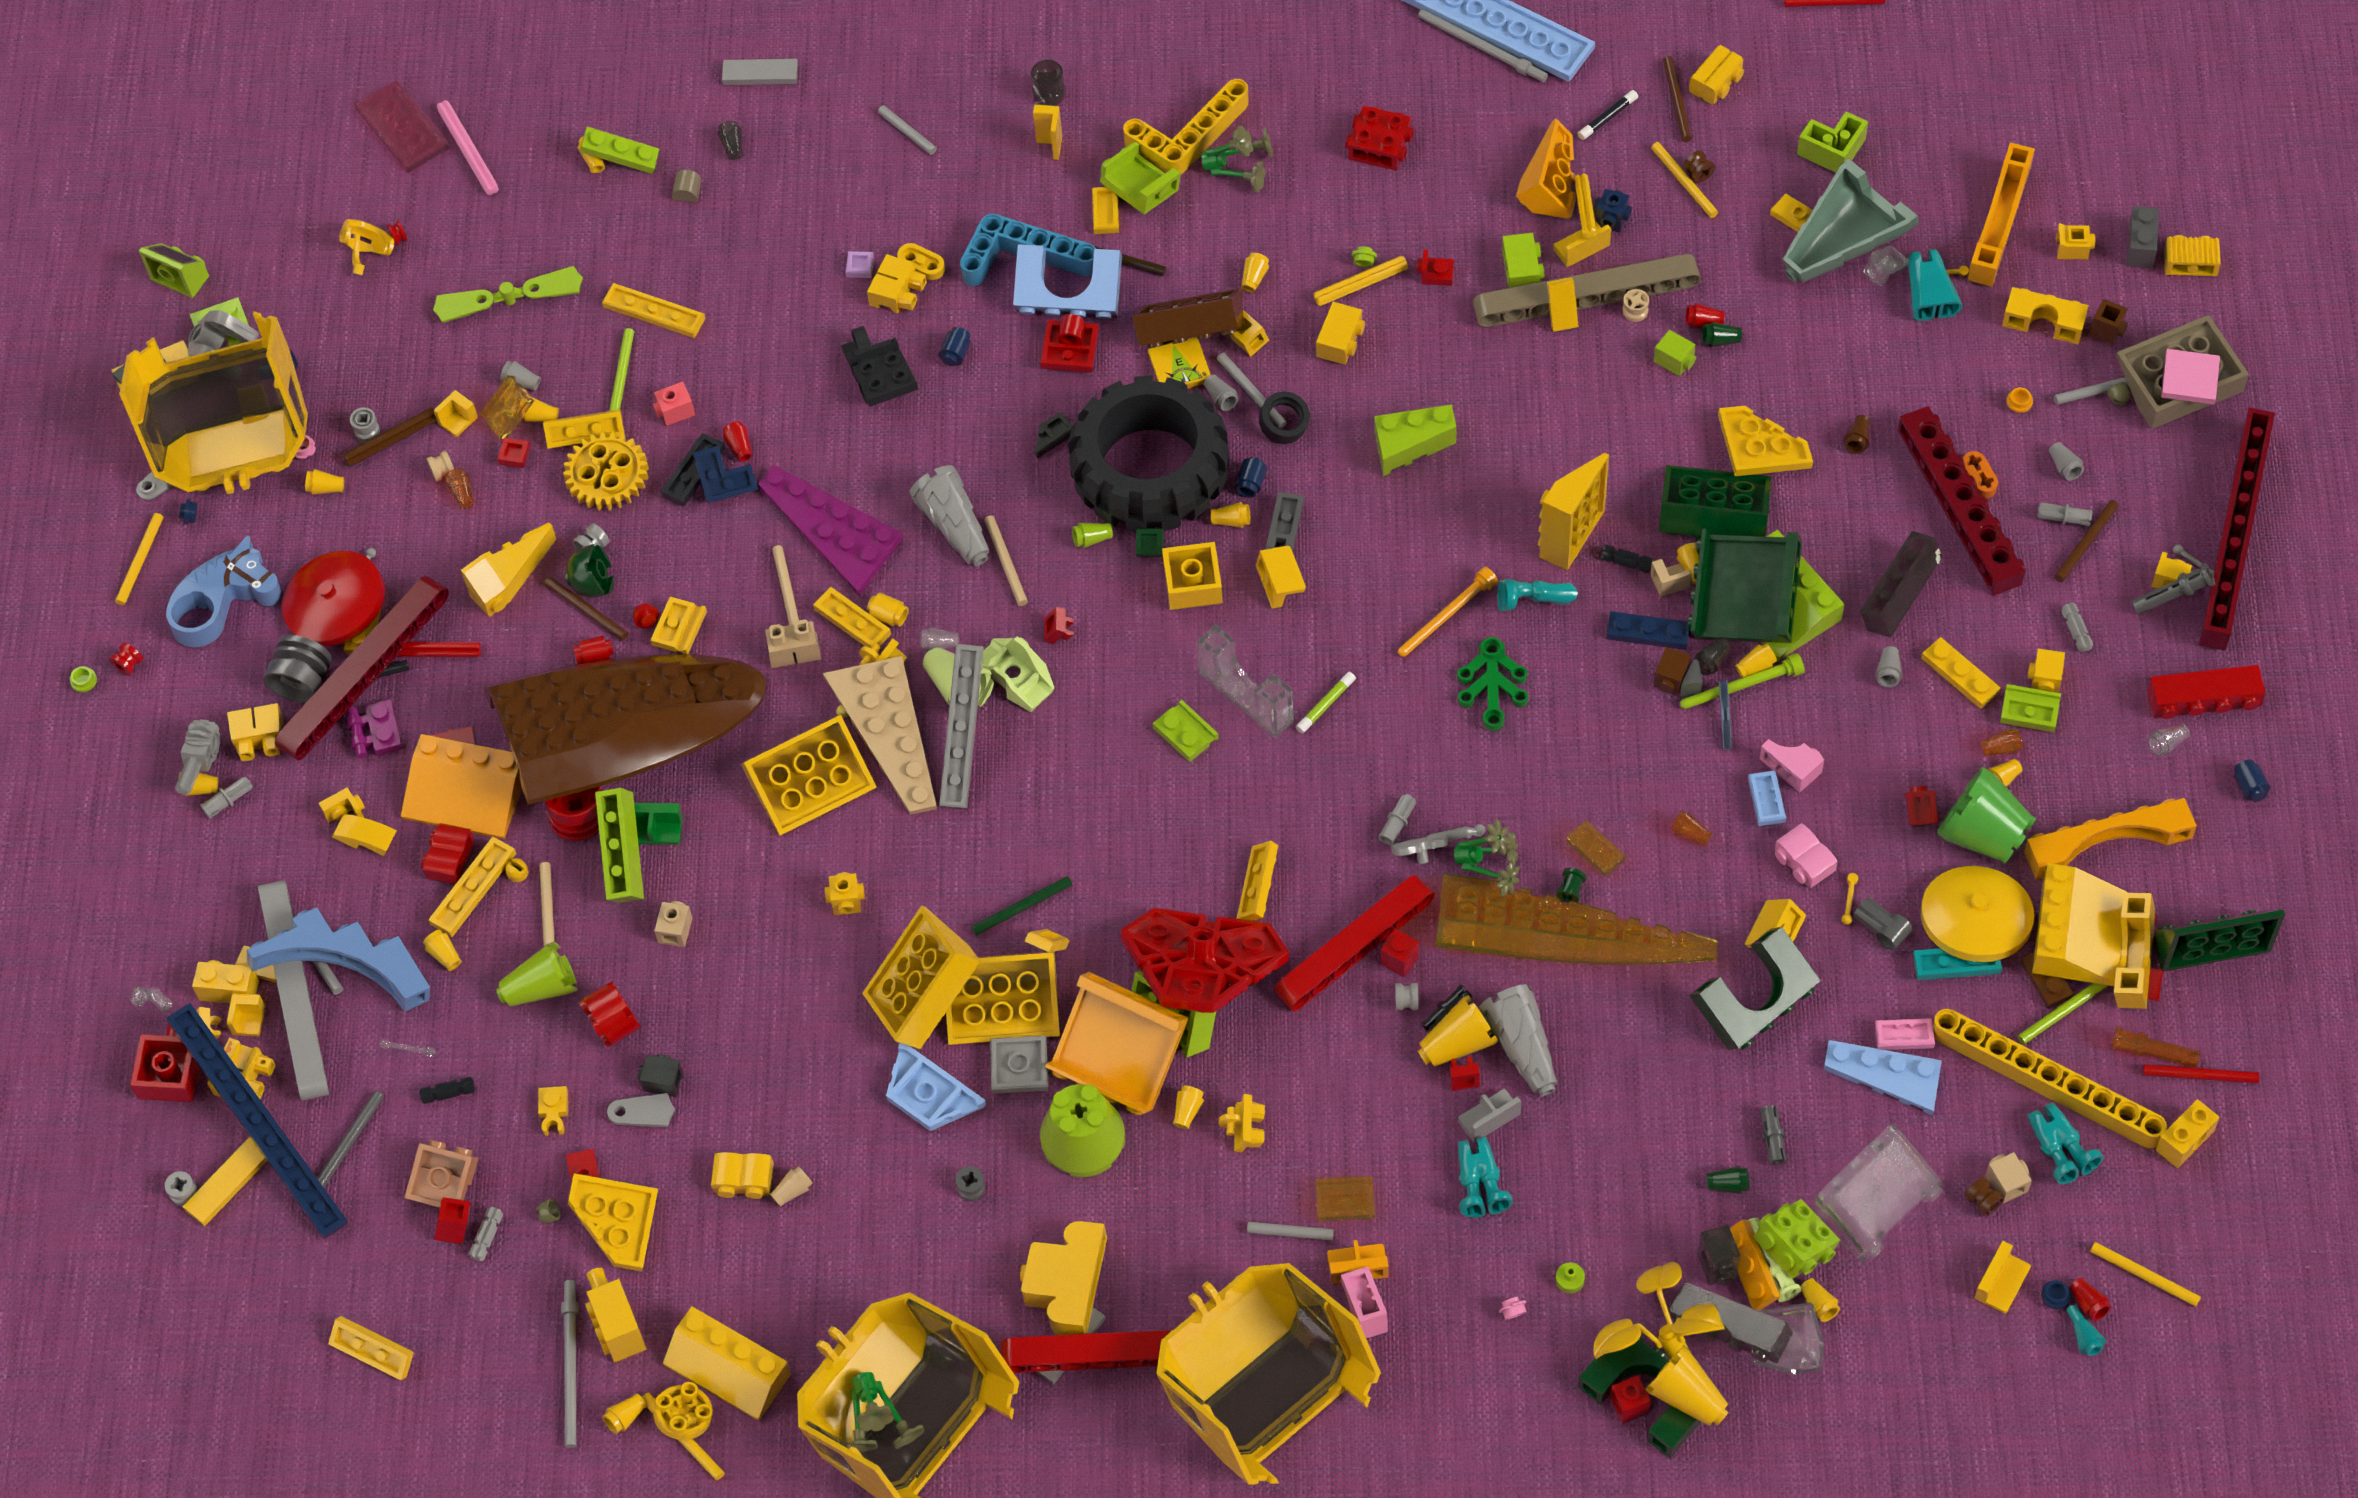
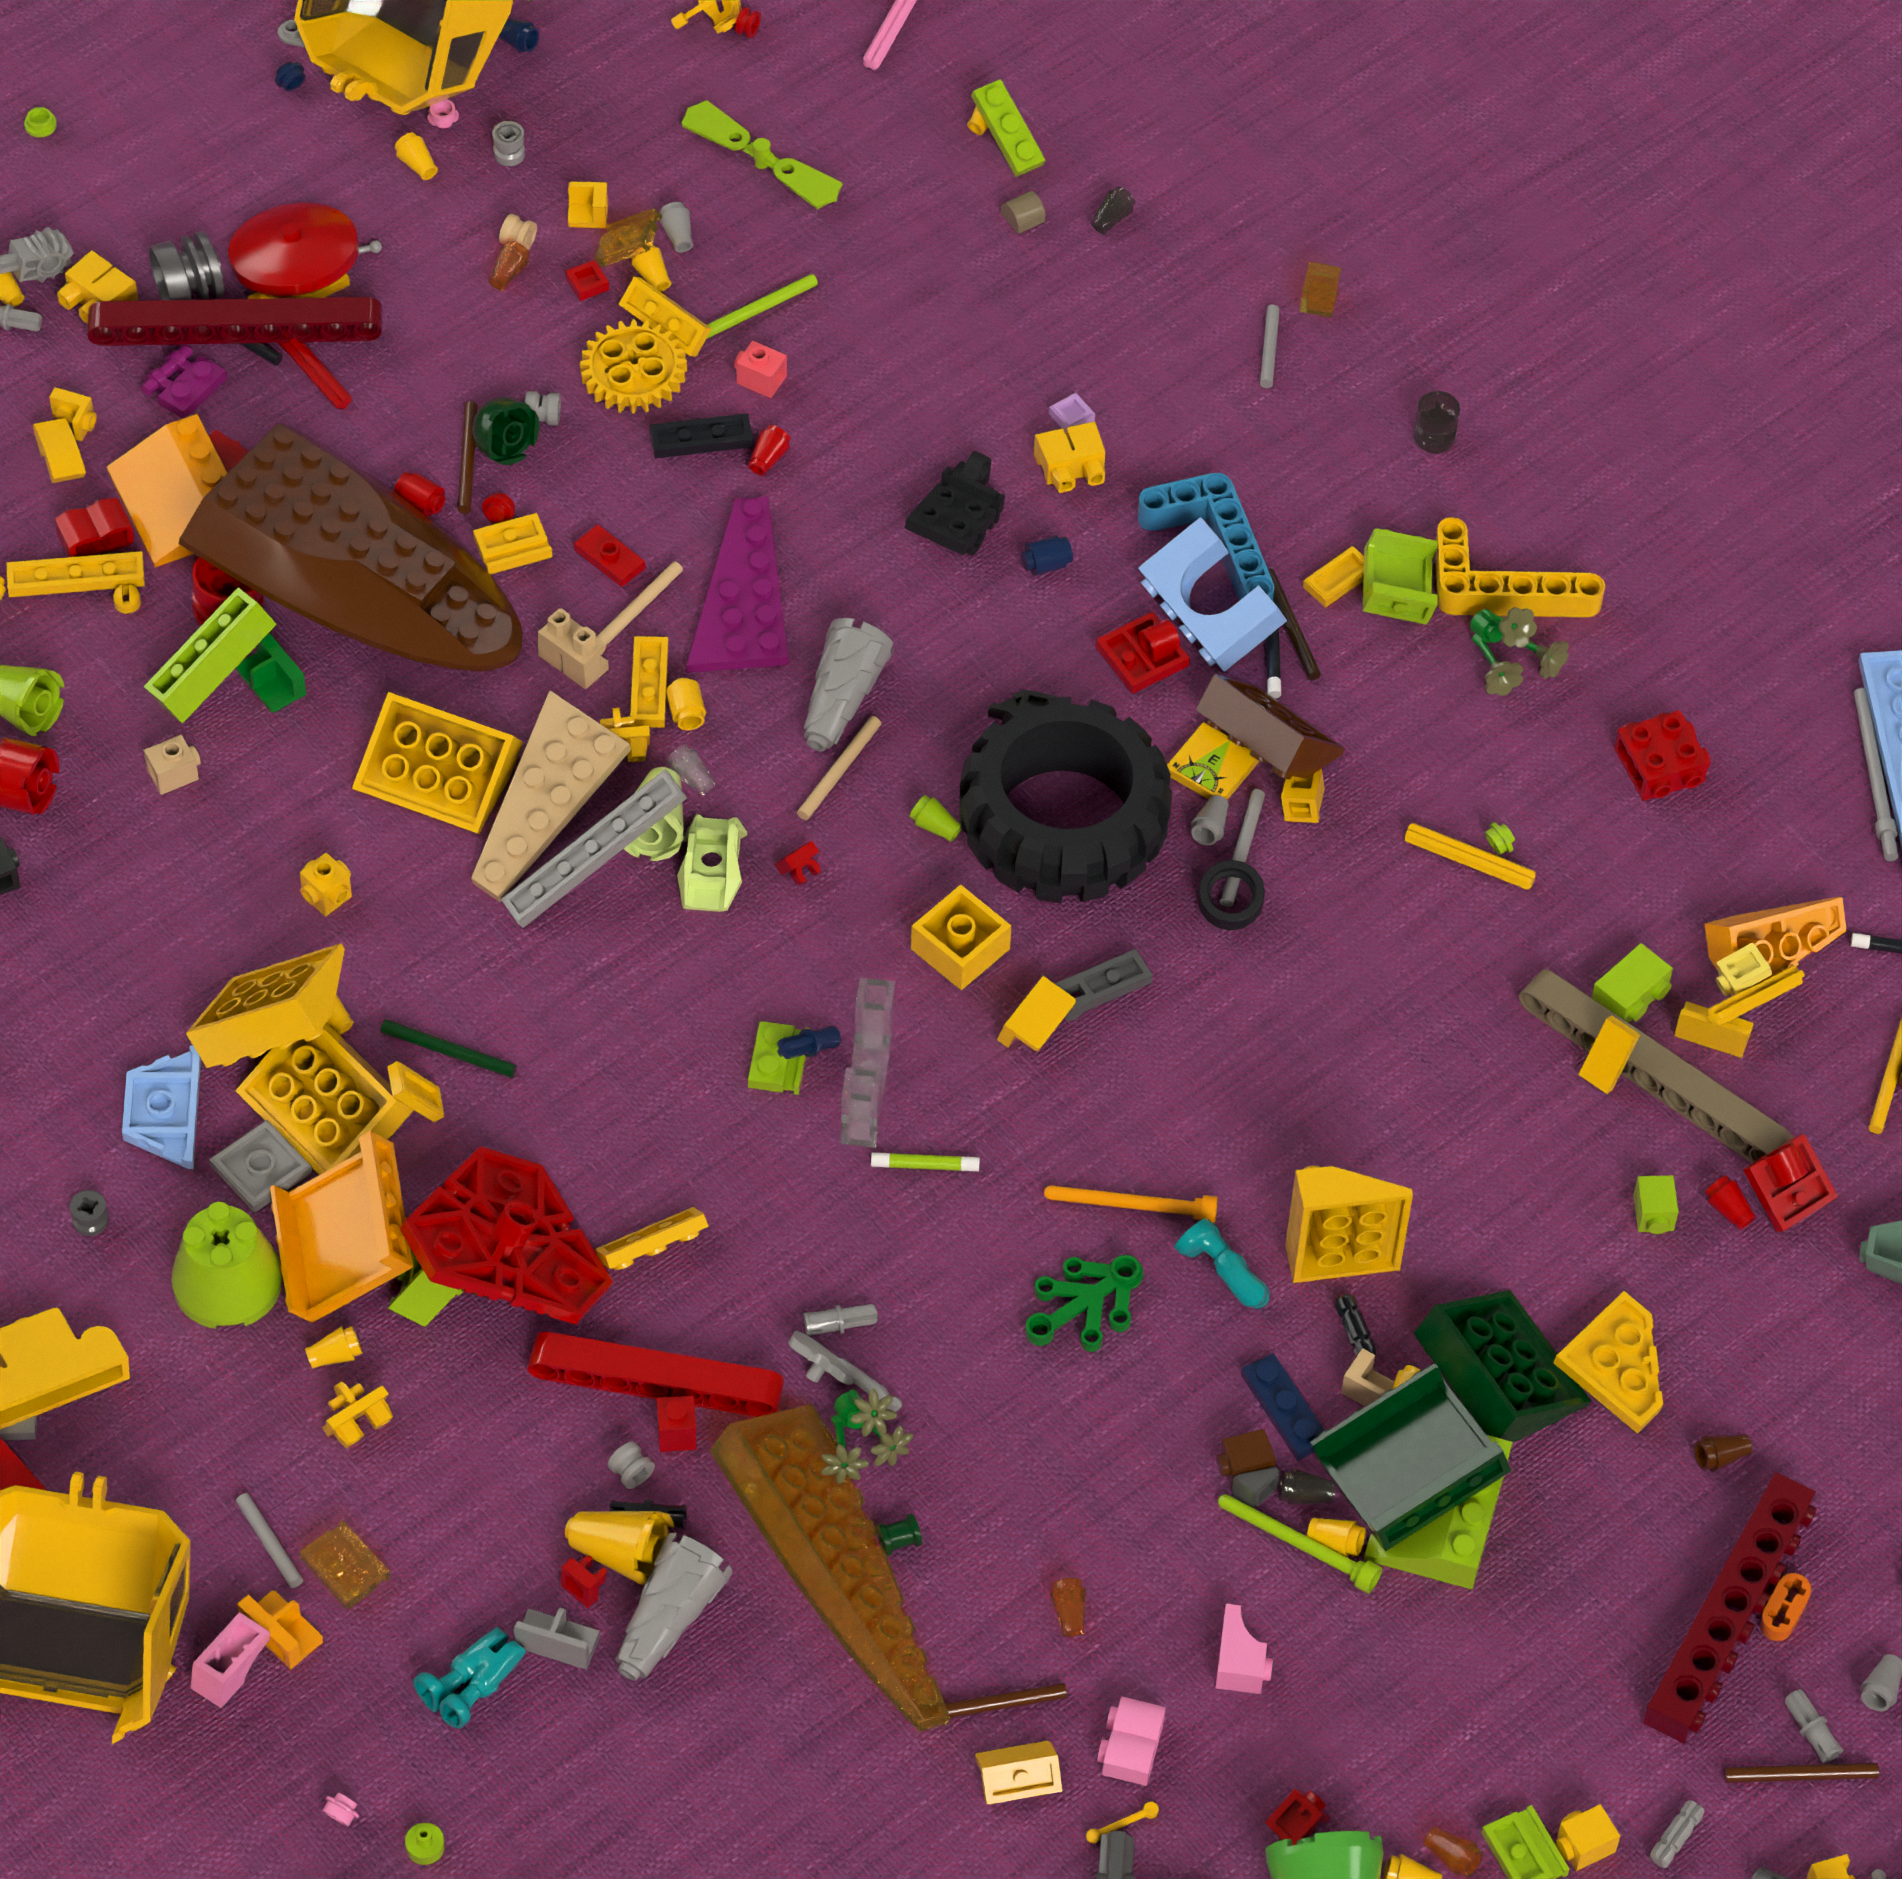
camera: 45 degrees right, 5 degrees down
red wheel [109,642,144,676] -> none
yellow bar [115,513,164,606] -> none
medium blue animal [166,536,282,647] -> none
reddish brown axle [343,408,437,466] -> none
yellow wedge [461,522,556,617] -> none
tan bar [539,862,554,946] -> none
yellow tile [602,283,706,338] -> none
dark blue plate [693,446,758,503] -> none
light grey tile [722,59,798,85] -> none
yellow plate [897,243,945,280] -> none
yellow panel [1033,105,1062,160] -> none
dark green plate [1136,529,1164,557] -> none
yellow cone [1211,502,1250,528] -> none
dark blue brick [1235,457,1267,498] -> none
yellow cone [1241,253,1269,293] -> none
yellow brick [1316,302,1365,365] -> none
lime wedge [1374,404,1456,477] -> none
red bracket [1417,249,1454,286] -> none
clear yellow plate [1566,820,1625,877] -> none
dark blue brick [1593,189,1632,233] -> none
tan wheel [1623,289,1649,322] -> none
arch [1689,927,1821,1050] -> none
dark green cone [1702,322,1742,348] -> none
sand blue piece [1718,680,1731,750] -> none
light blue plate [1748,770,1786,826] -> none
clear smoke brick [1860,531,1942,638] -> none
light grey cone [1875,646,1902,687] -> none
yellow plate [1921,637,2001,709] -> none
none -> red plate [574,524,646,587]
none -> dark blue axle [777,1025,841,1059]
none -> reddish brown bar [914,1683,1067,1724]
none -> black bar [1266,628,1281,699]
none -> clear yellow panel [1300,262,1341,317]
none -> light yellow bracket [1715,942,1772,997]
none -> red plate [1743,1134,1838,1232]

